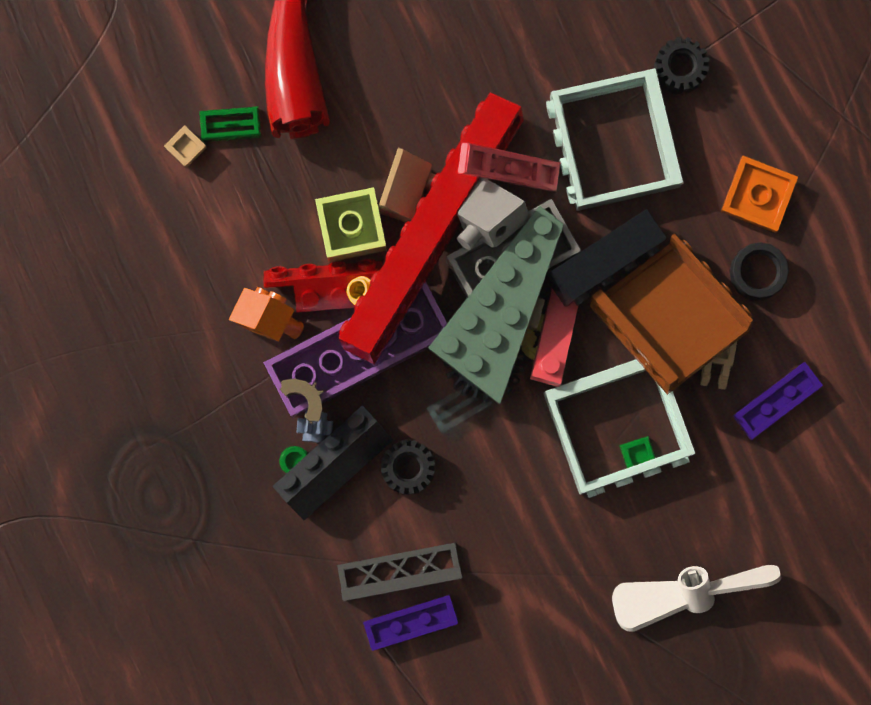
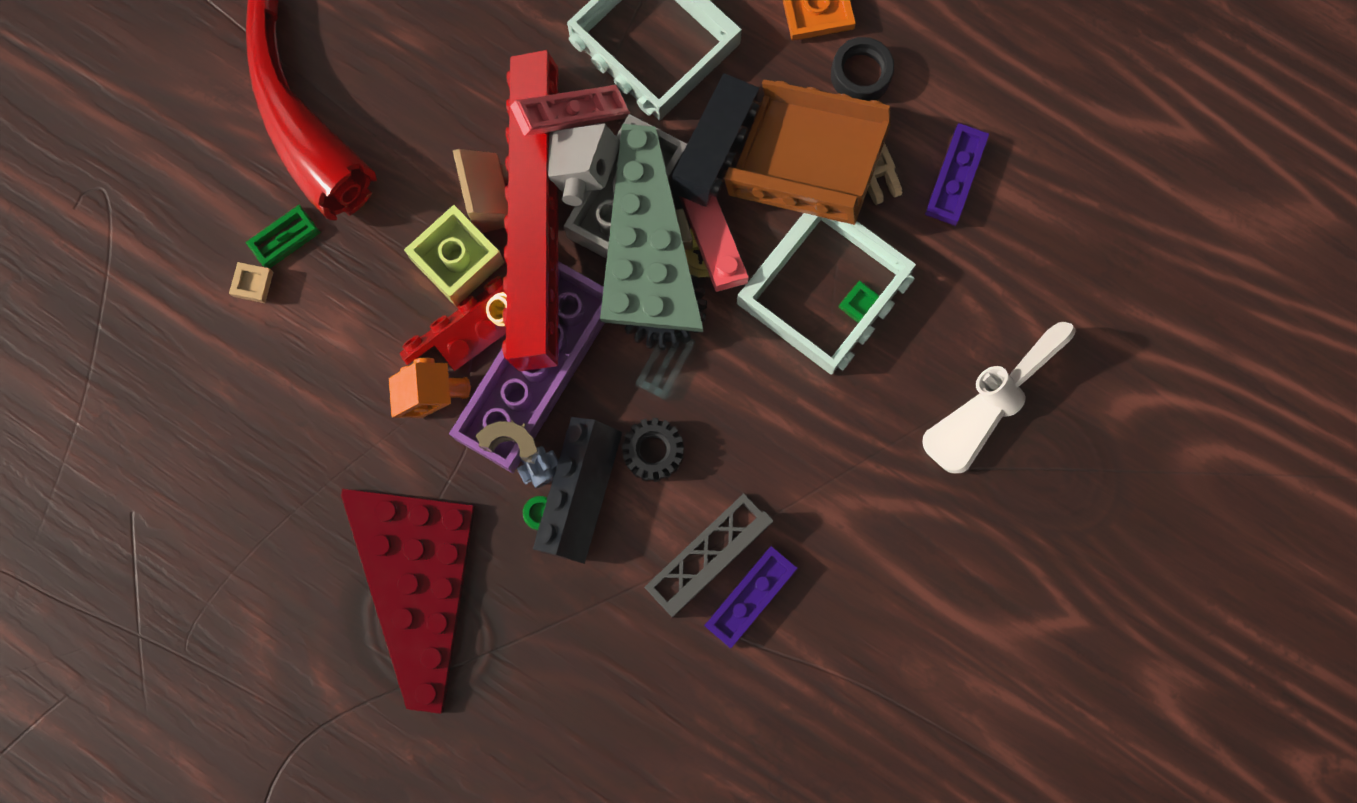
camera: 25 degrees left, 5 degrees down
none -> dark red wing [341,489,475,714]

